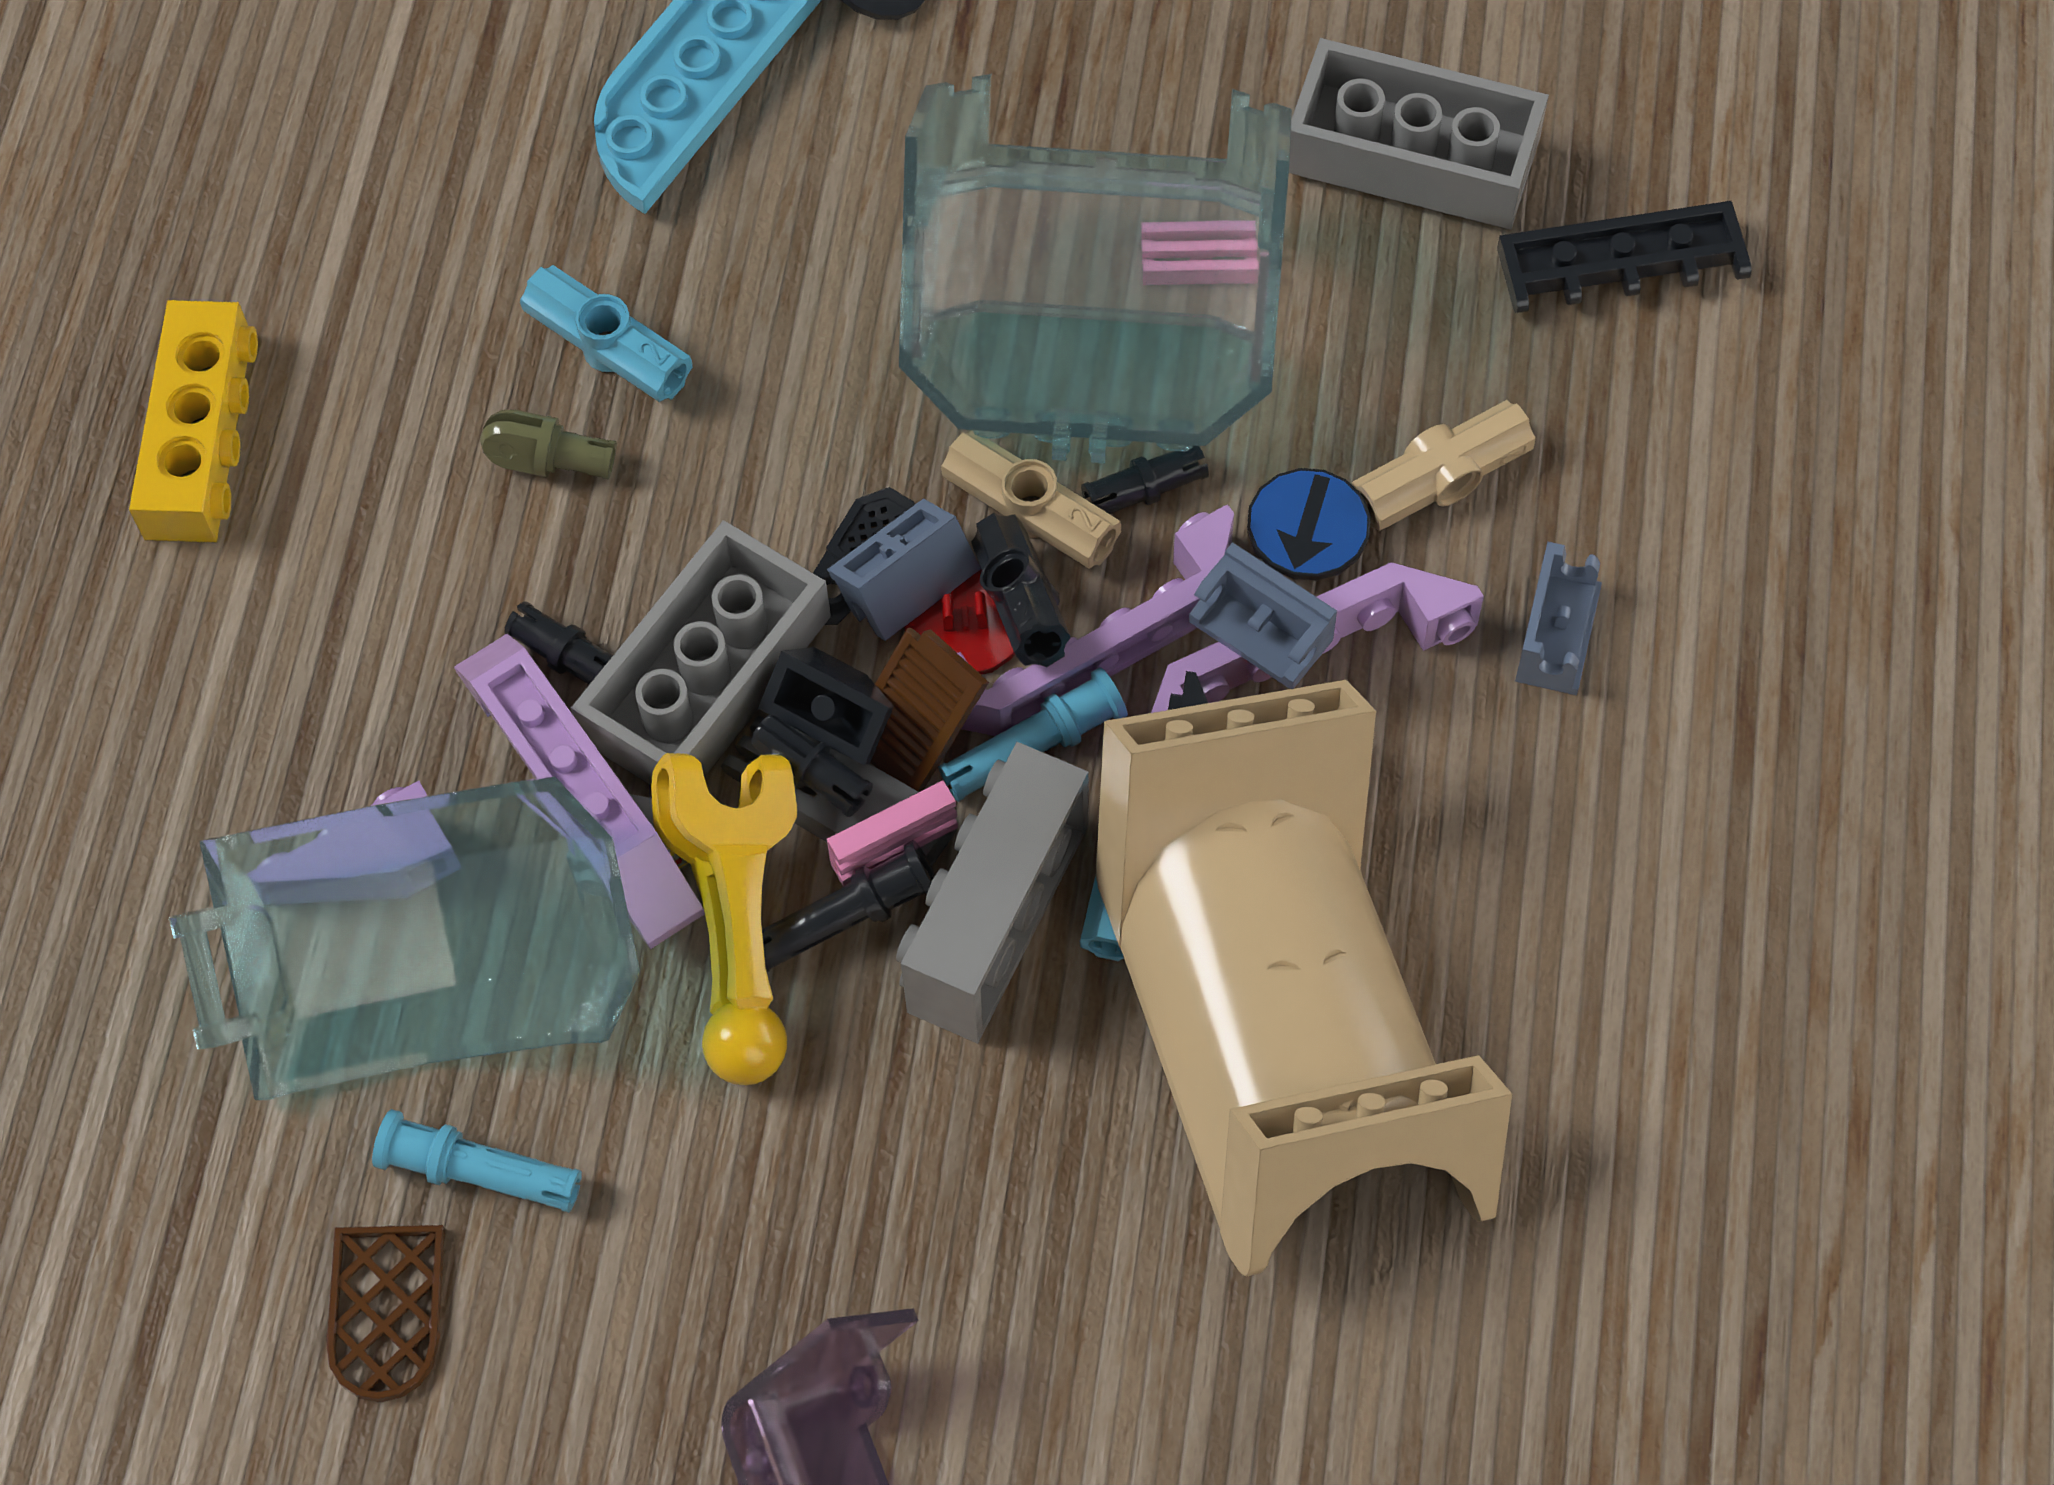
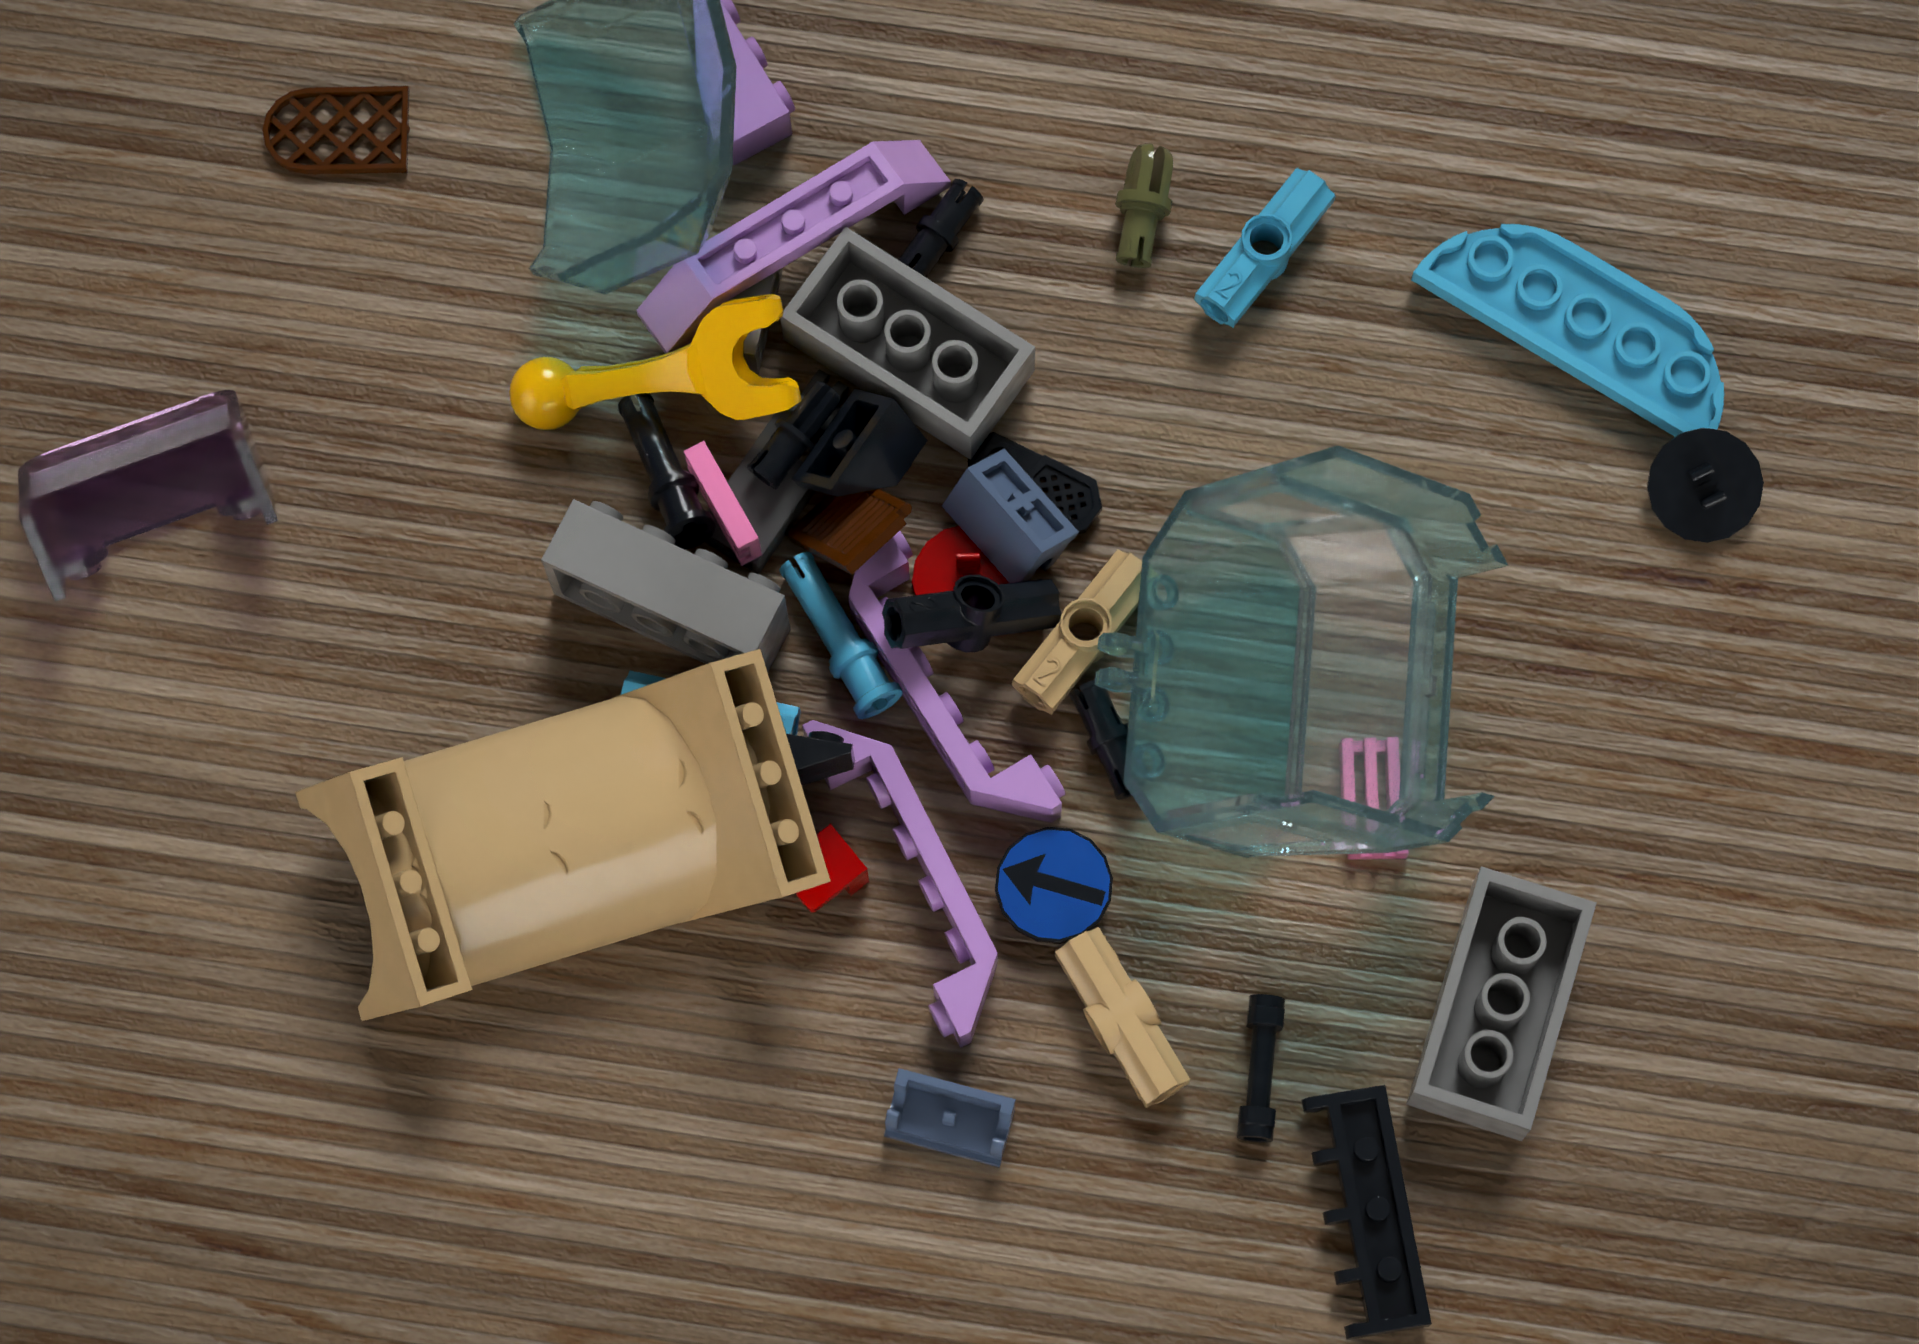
camera: 90 degrees right, 10 degrees up
medium azure pin [372,1109,582,1213] -> none
sand blue hinge [1189,542,1337,689] -> none
none -> black bar [1237,994,1285,1143]

